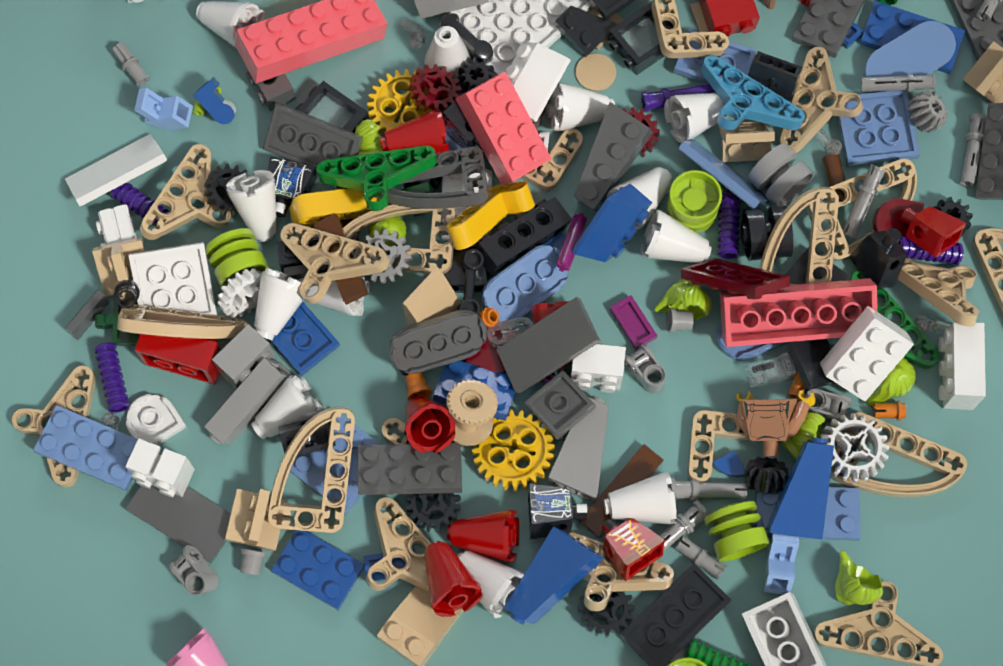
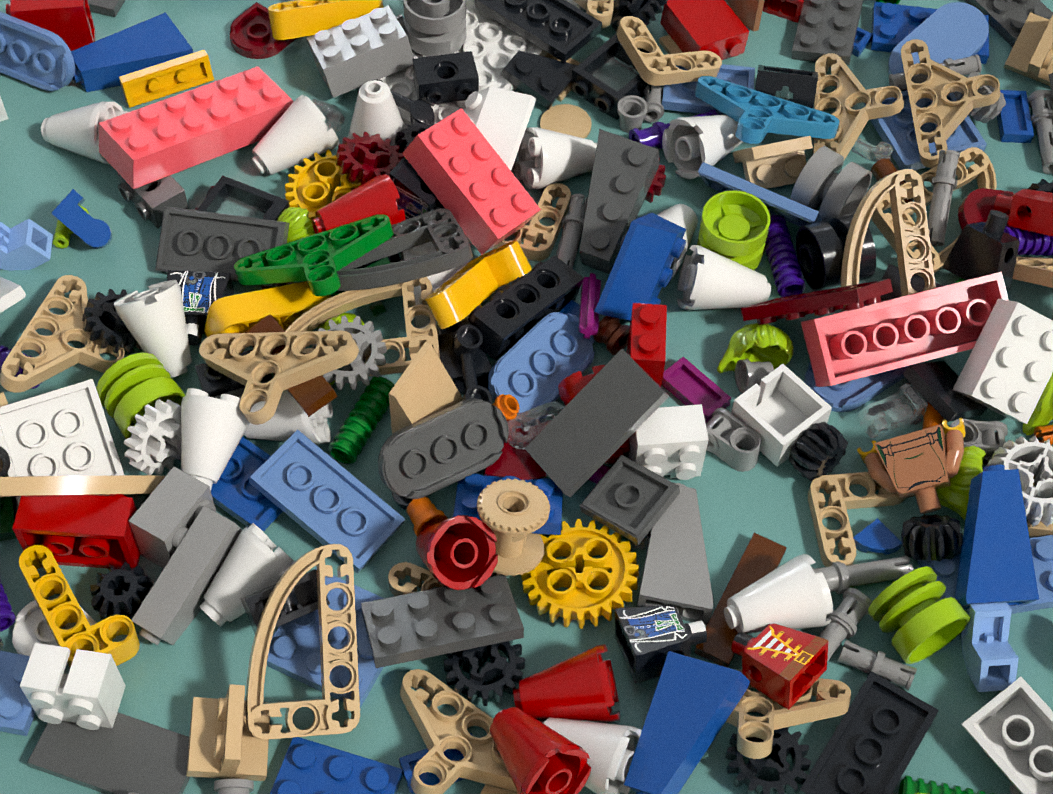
camera: 15 degrees left, 15 degrees down
none -> yellow beam [19,545,140,668]
none -> black gear [90,561,153,624]
none -> medium blue plate [249,430,405,574]
none -> white cone [251,94,339,175]
none -> green piece [328,376,394,464]
none -> black brick [412,51,479,105]
none -> light grey pin [556,194,588,269]
none -> copper wheel [593,316,630,355]
none -> light grey piece [617,95,648,133]
none -> red brick [626,303,667,387]
none -> light grey pin [644,85,664,122]
none -> white piece [731,364,832,467]
none -> black gear [788,421,848,482]
none -> tan beam [901,39,1000,168]
none -> blue tile [997,90,1034,143]

